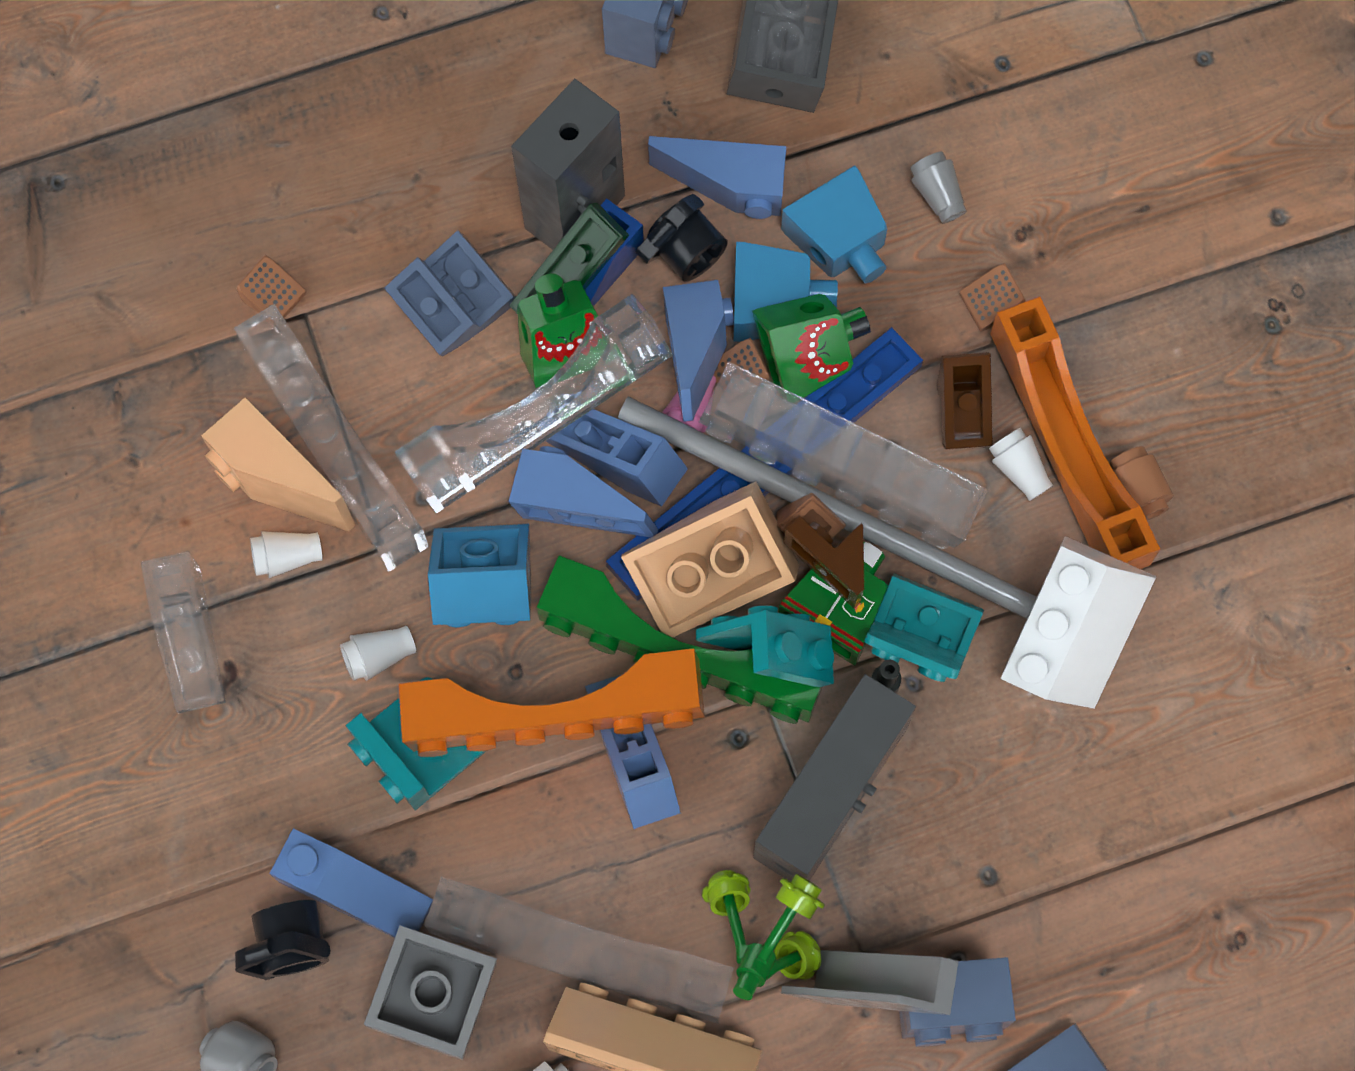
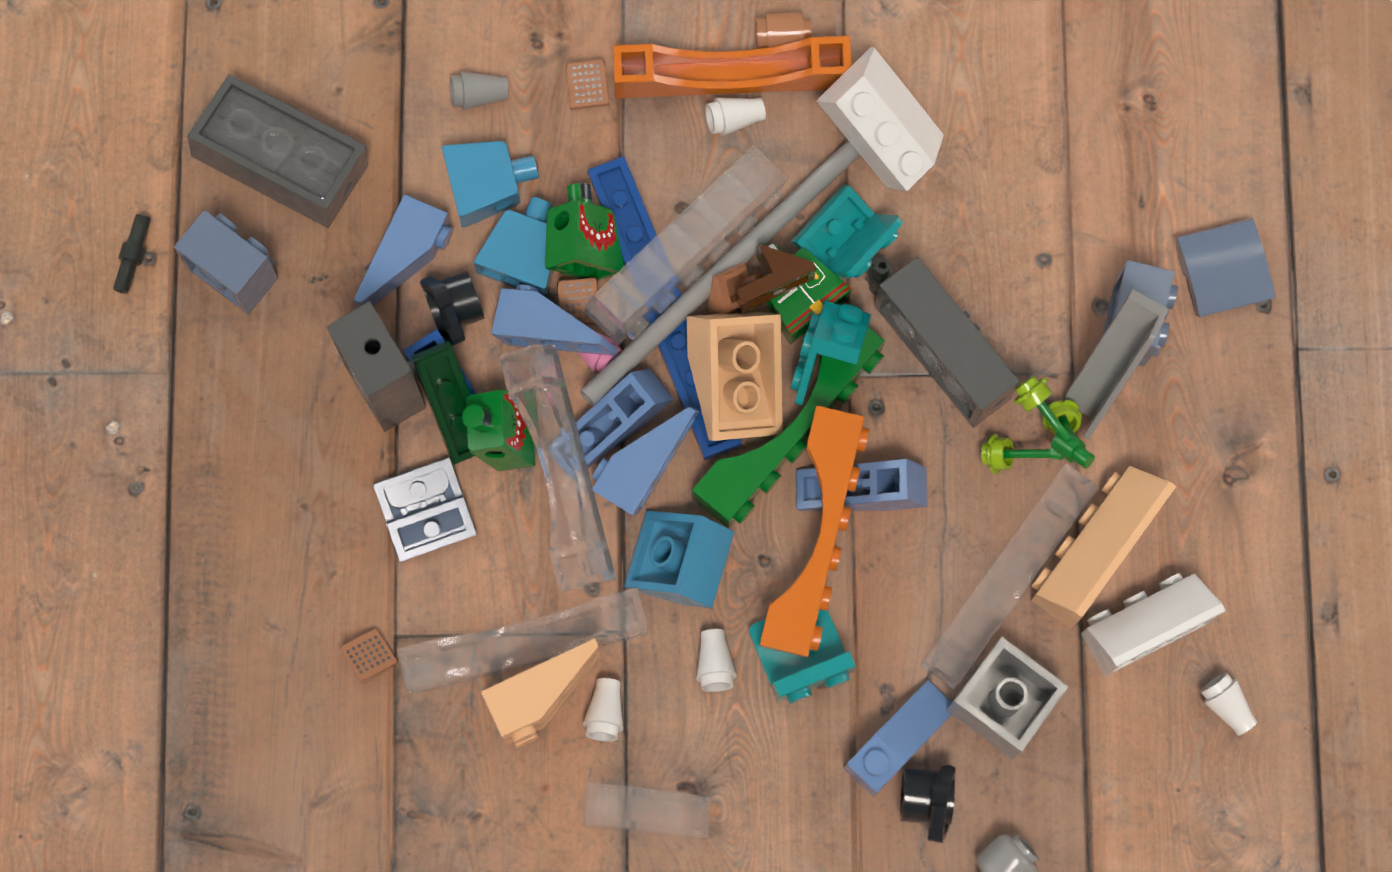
camera: 75 degrees left, 5 degrees up
reddish brown slope [937,352,993,449] -> none

